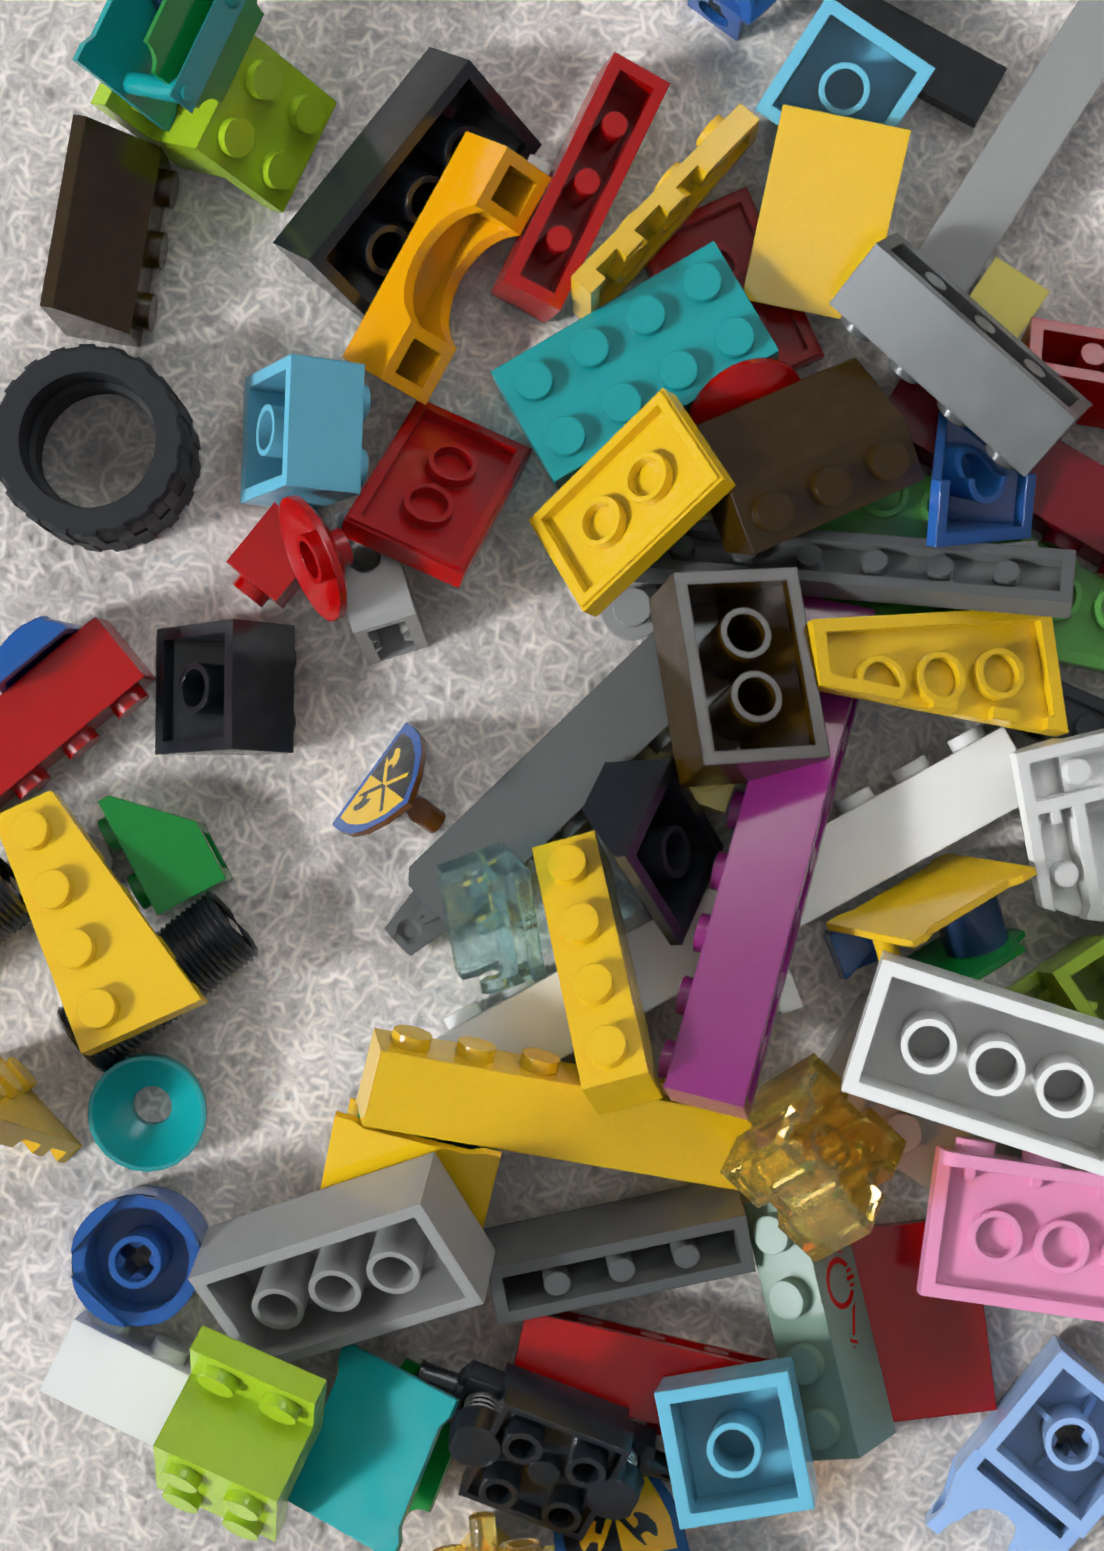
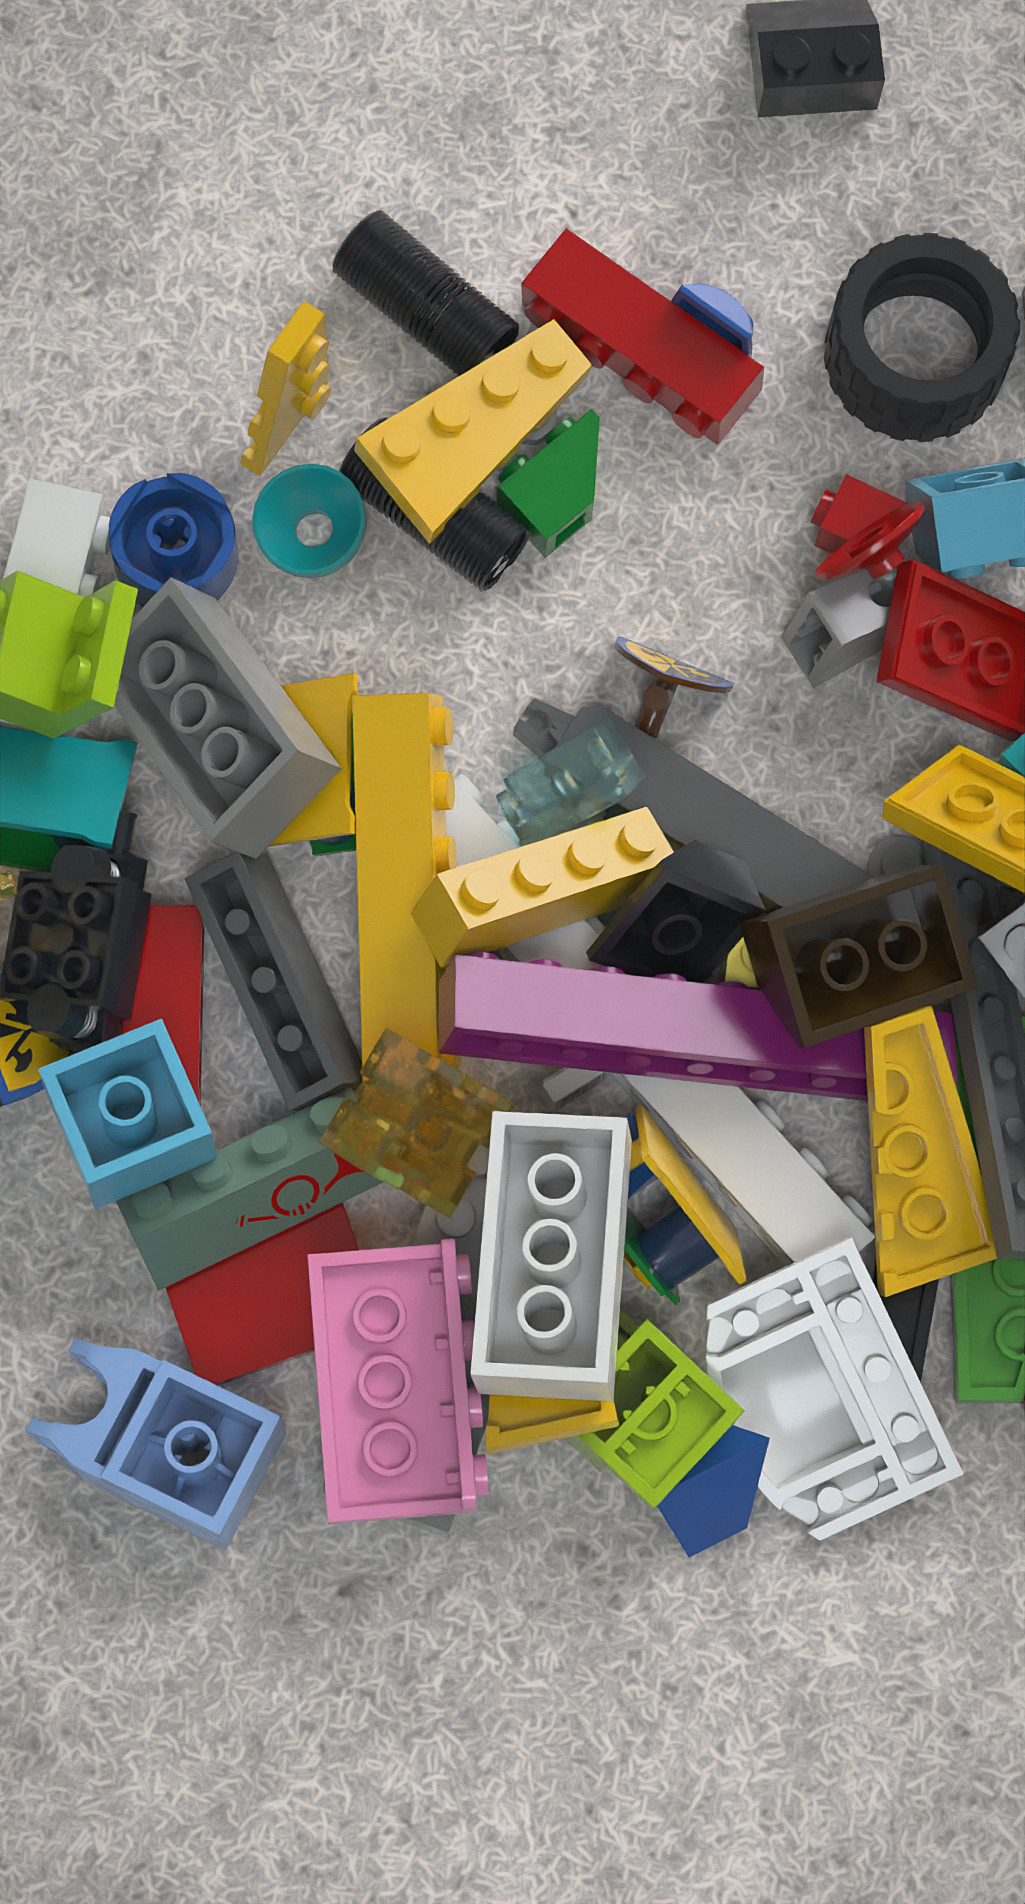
camera: 65 degrees right, 10 degrees down
black slope [155,619,297,755] -> none

